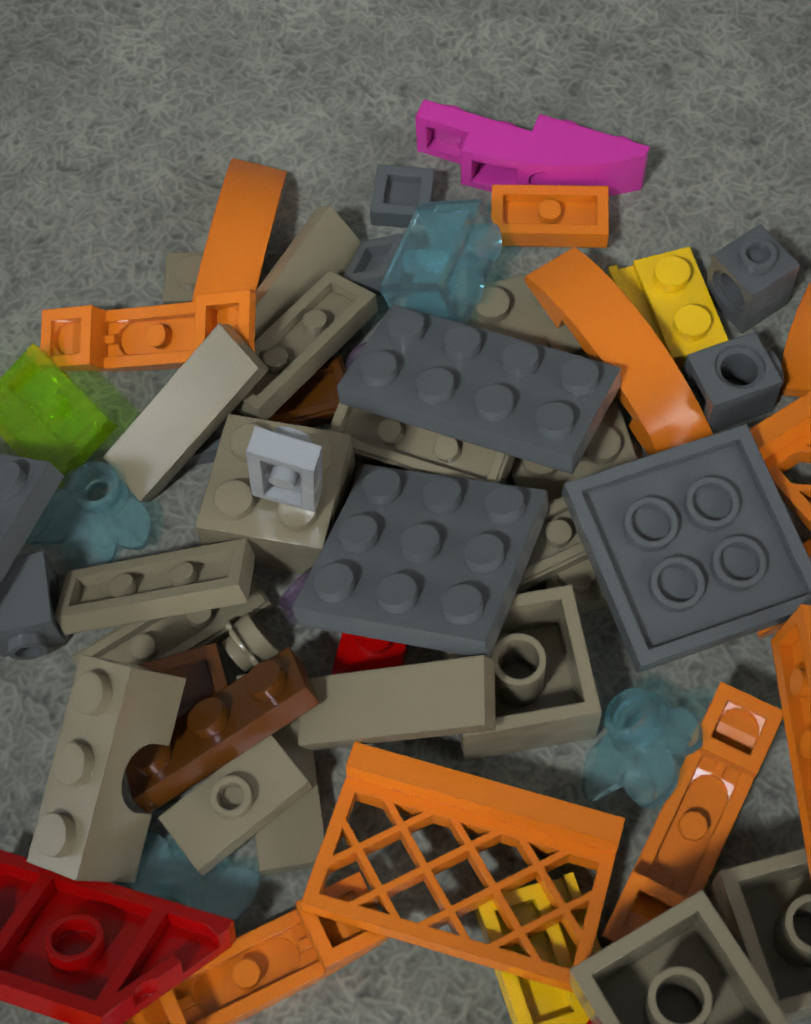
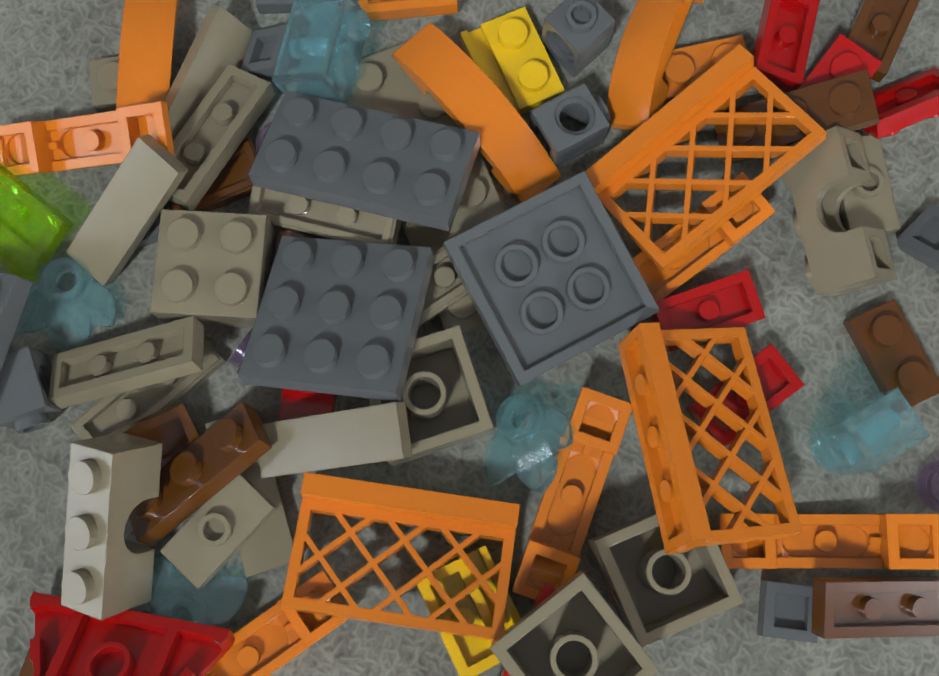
camera: 15 degrees left, 15 degrees up
dark tan plate [222,612,281,672] -> none
light grey plate [246,426,323,512] -> none

